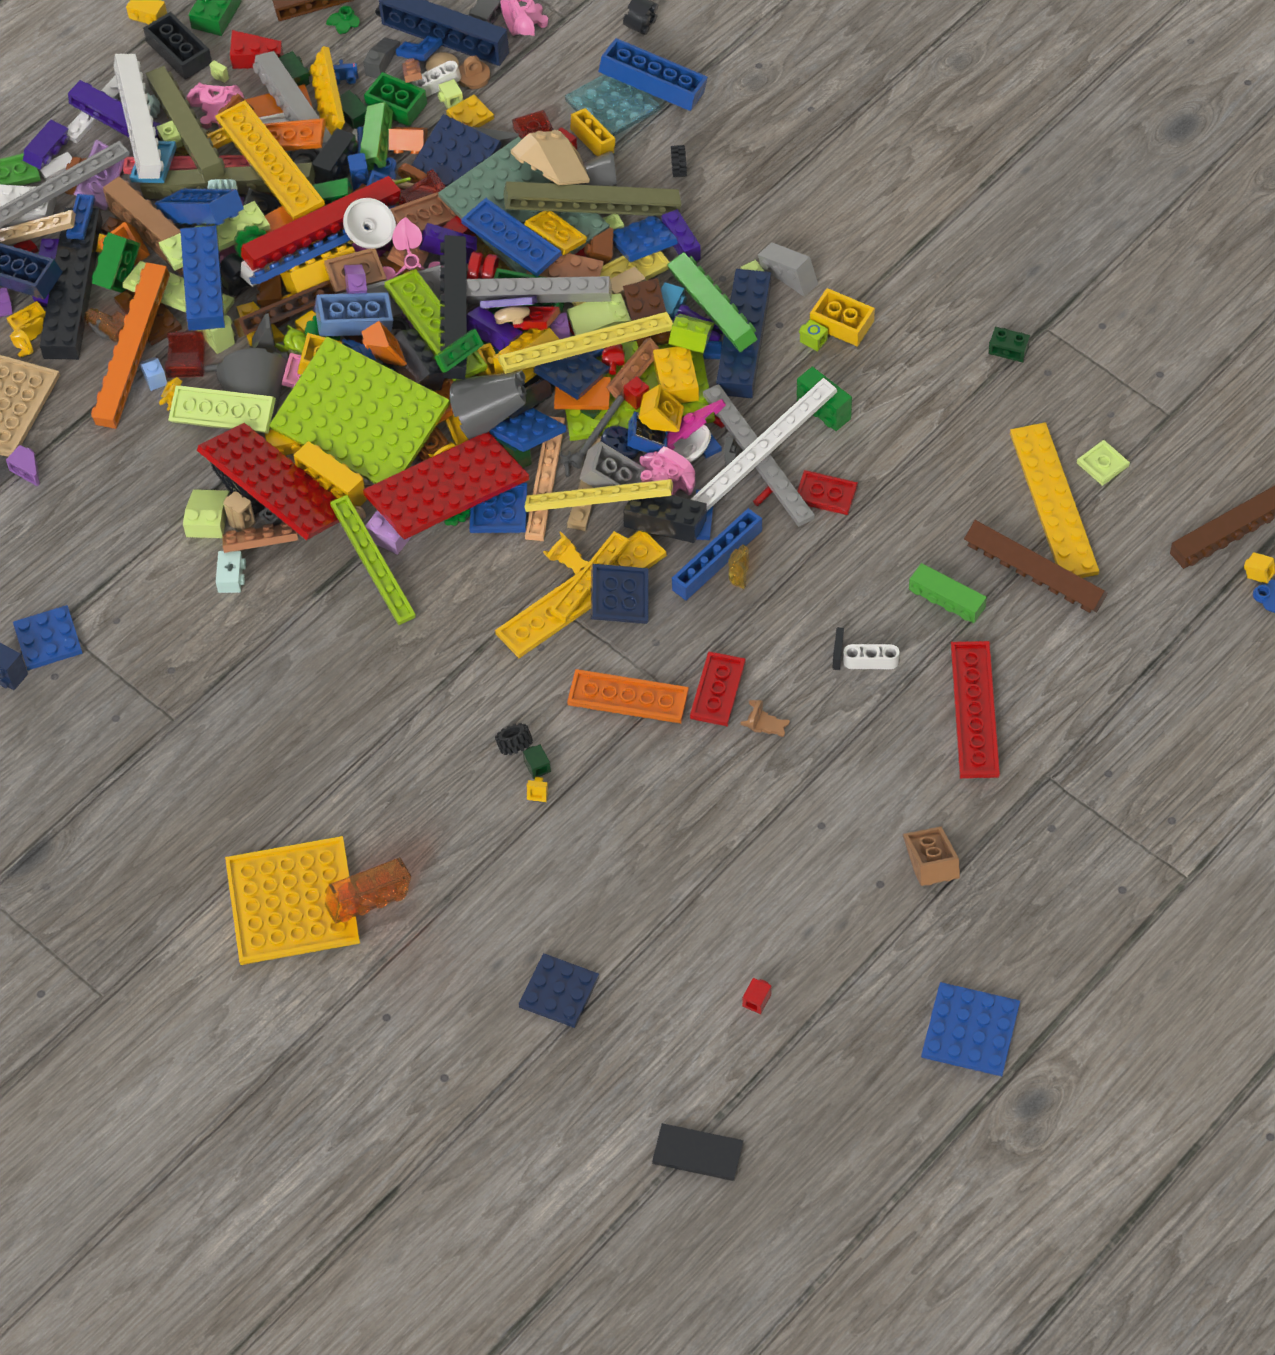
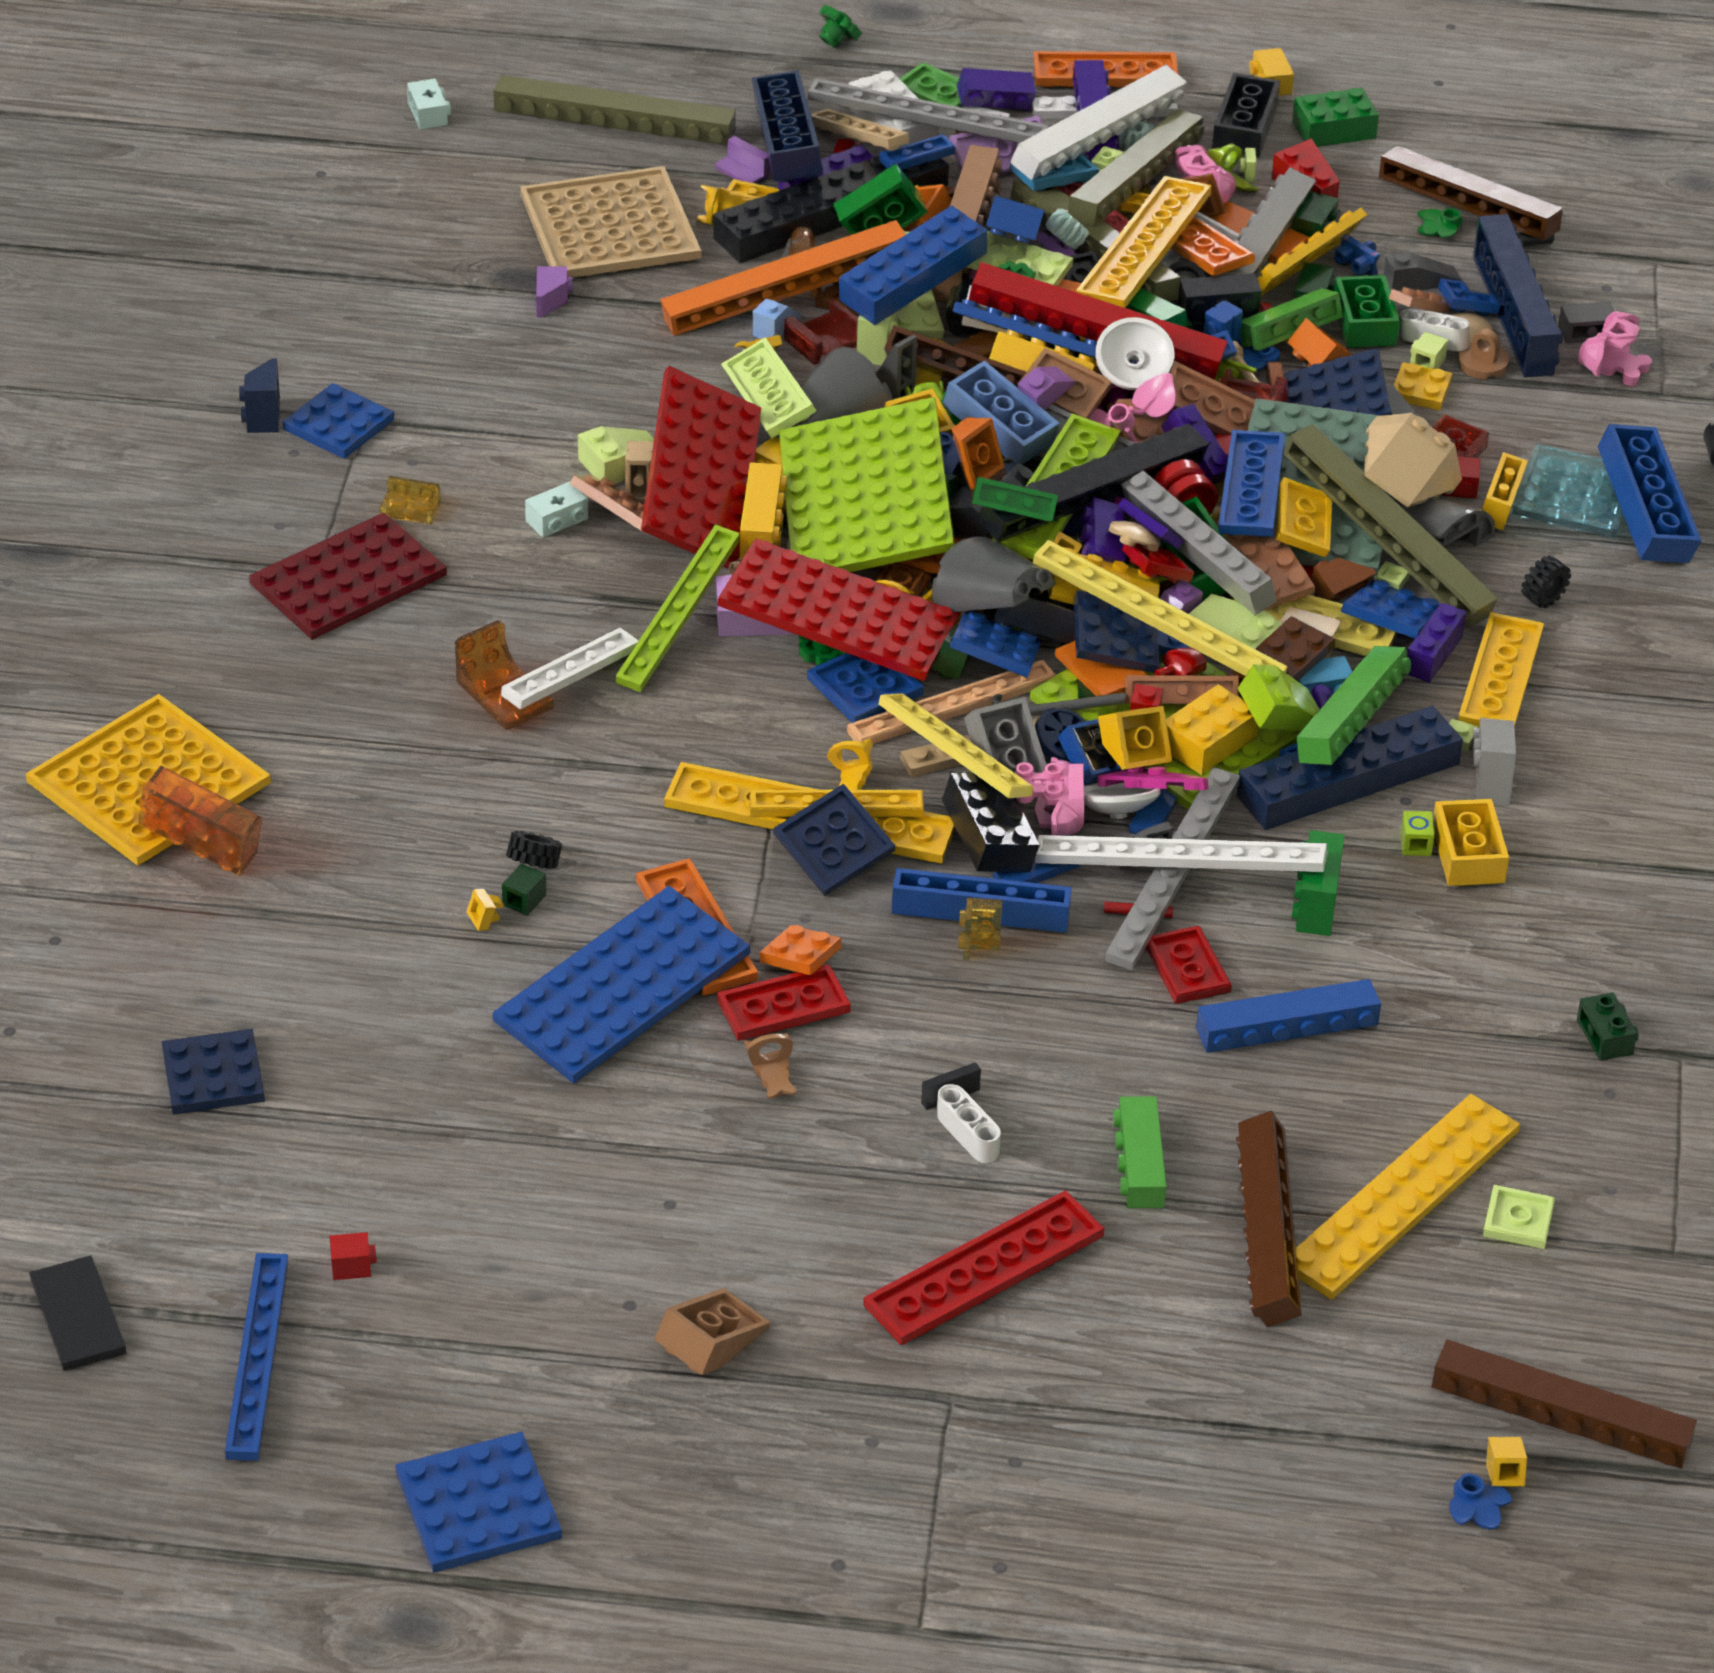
camera: 50 degrees right, 15 degrees down
none -> blue plate [225,1253,289,1461]
none -> dark red plate [249,512,447,640]
none -> clear yellow bracket [380,476,441,524]
none -> clear orange bracket [455,620,553,730]
none -> blue plate [492,886,751,1084]
none -> white plate [501,628,639,709]
none -> orange plate [759,925,842,975]
none -> orange plate [1033,51,1179,88]
none -> blue brick [1196,979,1381,1053]
none -> lime hair [1207,144,1259,192]
none -> yellow plate [1458,612,1544,728]

